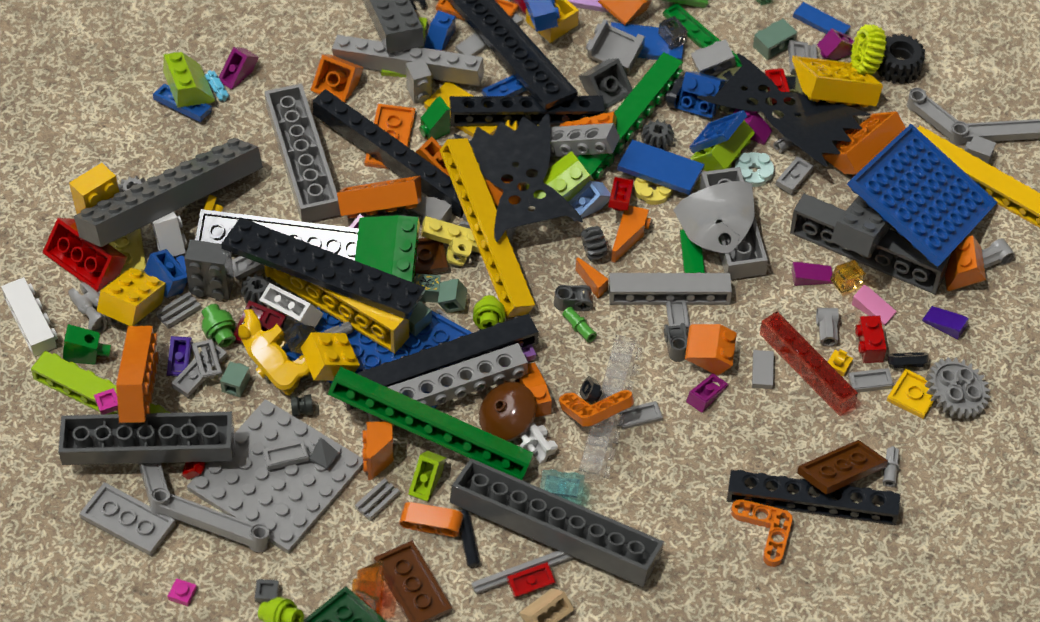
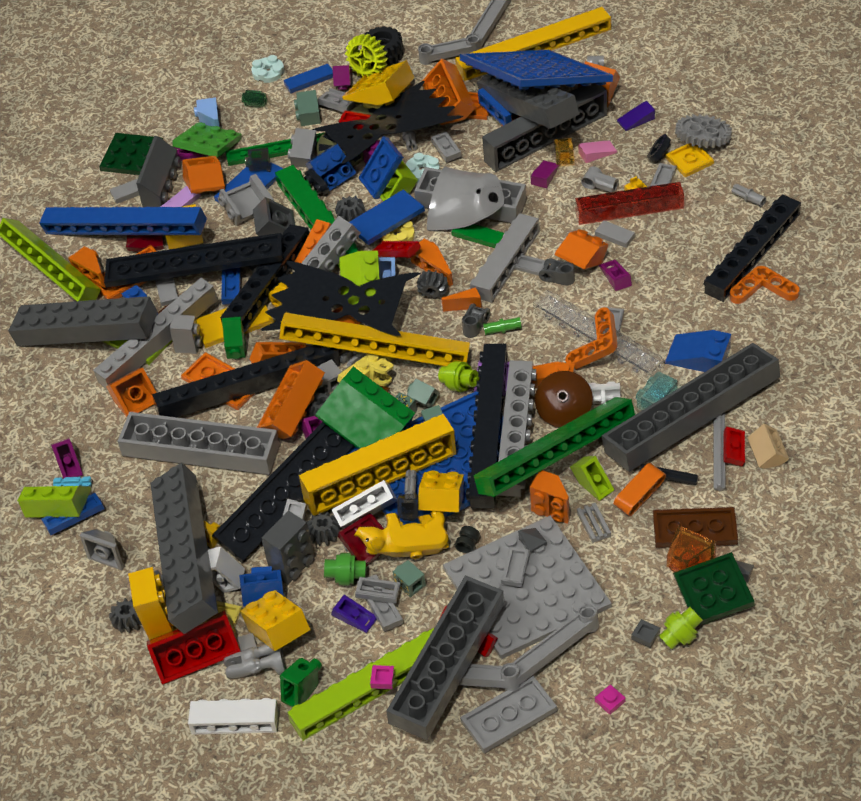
camera: 55 degrees left, 5 degrees down
orange brick [116,326,159,423] -> none
light grey tile [156,292,201,329] -> none
black plate [221,217,425,320] -> none
black plate [579,376,602,404] -> none
reddish brown plate [797,440,888,495] -> none
red brick [855,315,886,363] -> none
light grey brick [964,135,996,164] -> none
none -> light grey slope [80,529,124,570]
none -> blue slope [665,330,731,372]

